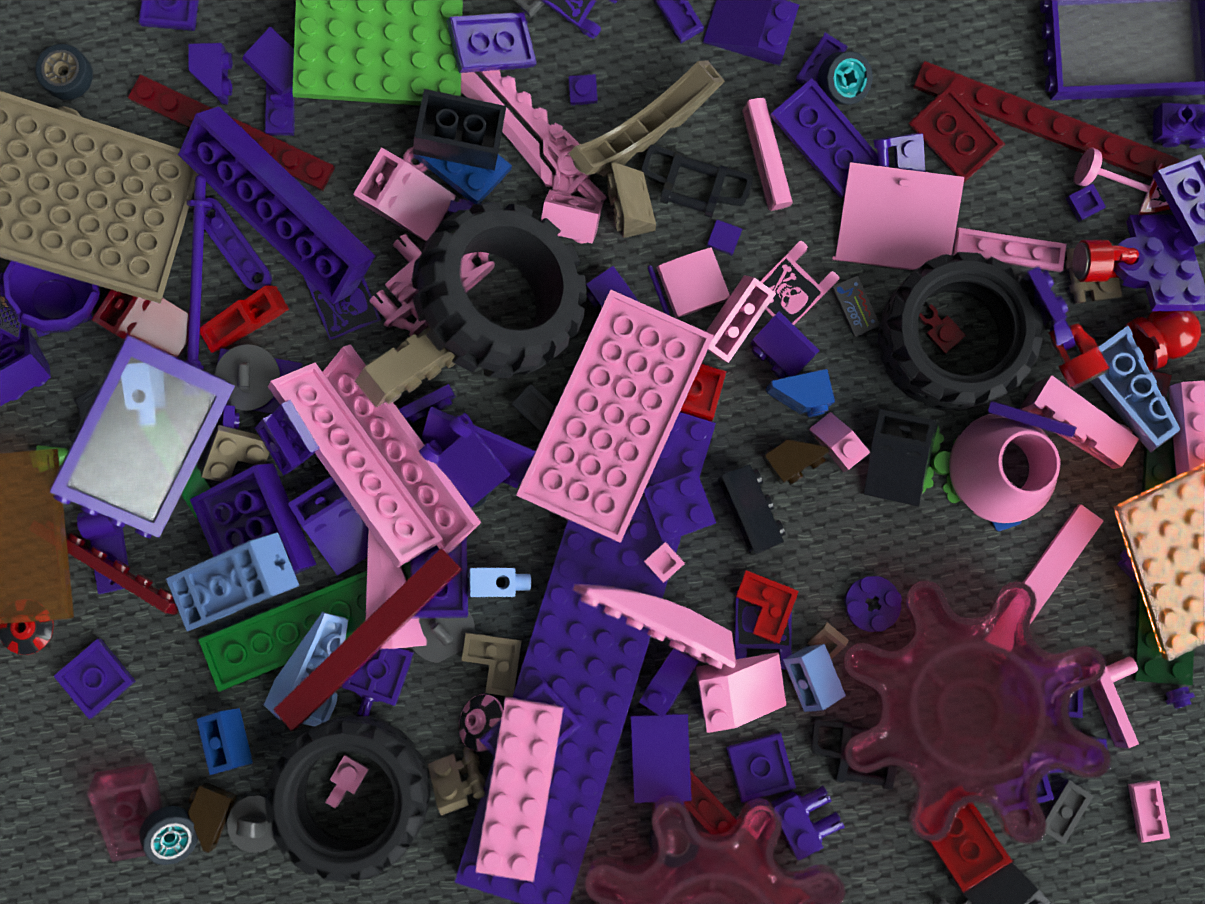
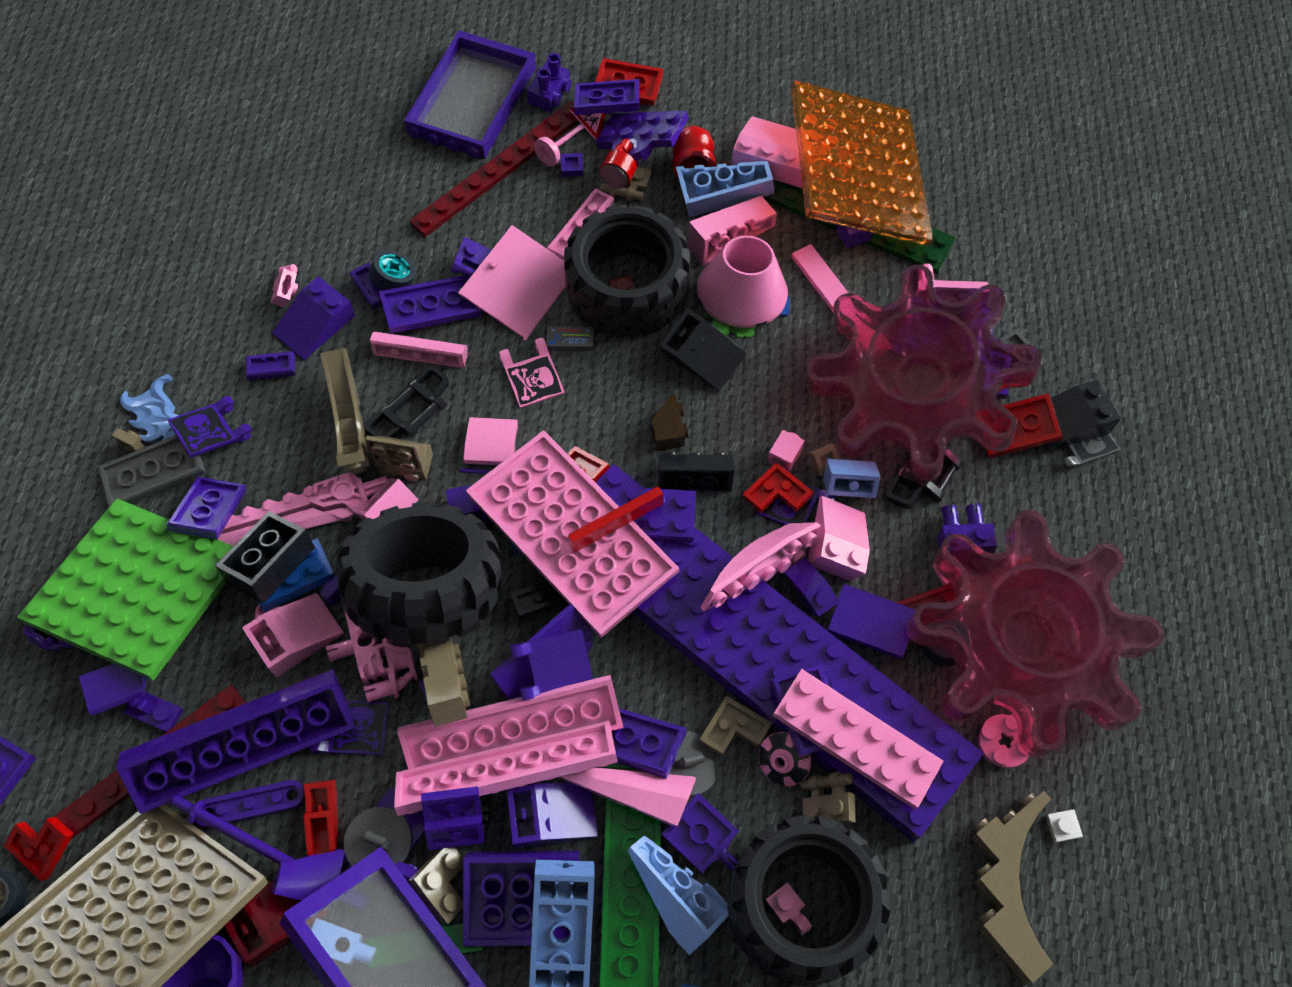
camera: 70 degrees left, 20 degrees down
dark purple slope [189,43,233,104] -> none
dark red tile [273,548,462,731] -> none
dark purple plate [399,384,456,423] -> none
light blue torso [467,568,531,597] -> none
dark purple plate [569,74,598,105] -> none
bright pink plate [644,542,685,583] -> none
bright pink brick [706,275,776,363] -> none
dark purple tile [707,220,742,256] -> none
dark purple tile [726,732,796,803] -> none
dark purple slope [750,311,820,379] -> none
blue slope [766,369,835,417] -> none
bright pink slope [809,412,870,472] -> none
dark purple plate [844,576,902,632] -> none
dark red tile [908,84,1005,183] -> none
dark purple tile [988,401,1077,438] -> none
plate [1024,266,1110,389] -> none
bright pink plate [1128,780,1170,843] -> none
dark purple plate [1165,687,1195,709] -> none
none -> red plate [4,817,74,881]
none -> dark purple slope [271,849,345,907]
none -> red tile [568,487,663,553]
none -> bright pink brick [767,430,805,472]

